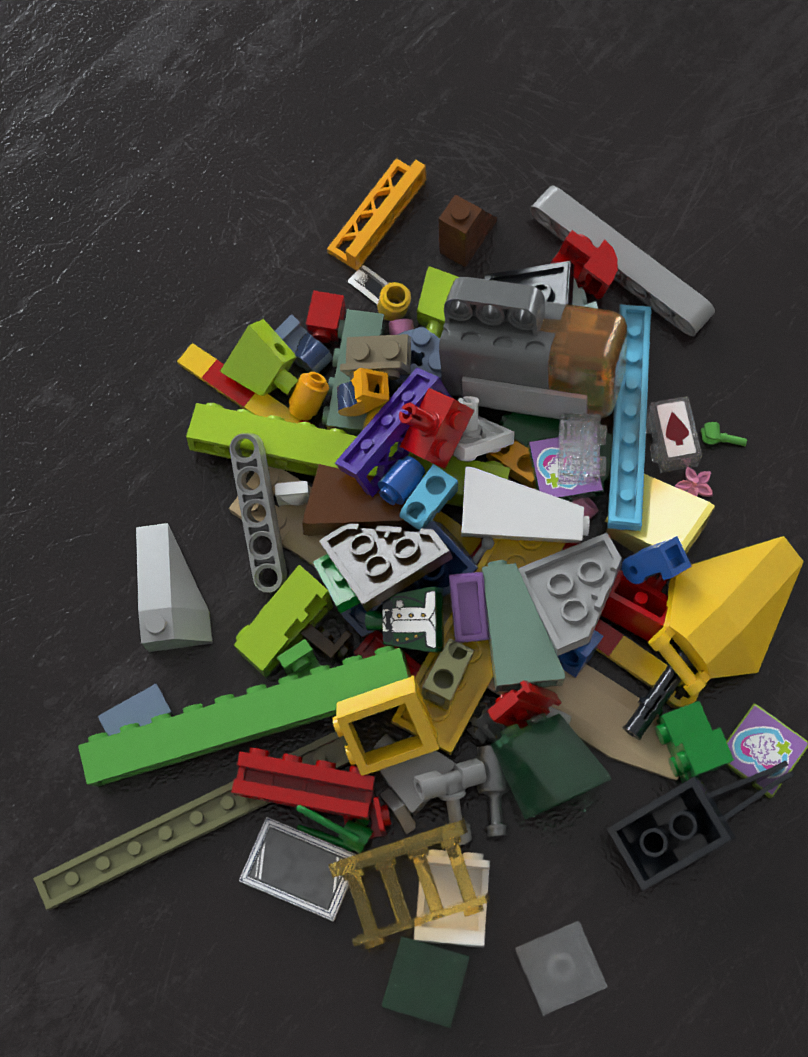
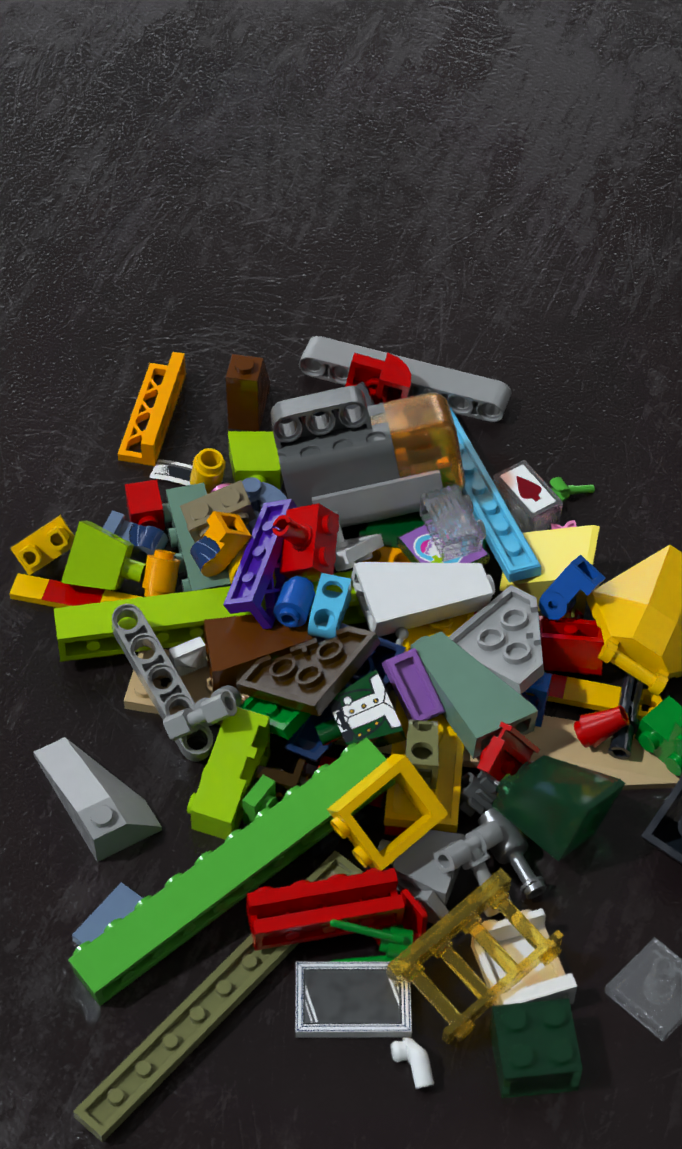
camera: 30 degrees left, 20 degrees down
none -> yellow hips [10,515,75,575]
none -> light grey bar [163,685,242,741]
none -> white arm [391,1037,434,1089]
none -> red cone [574,705,630,748]

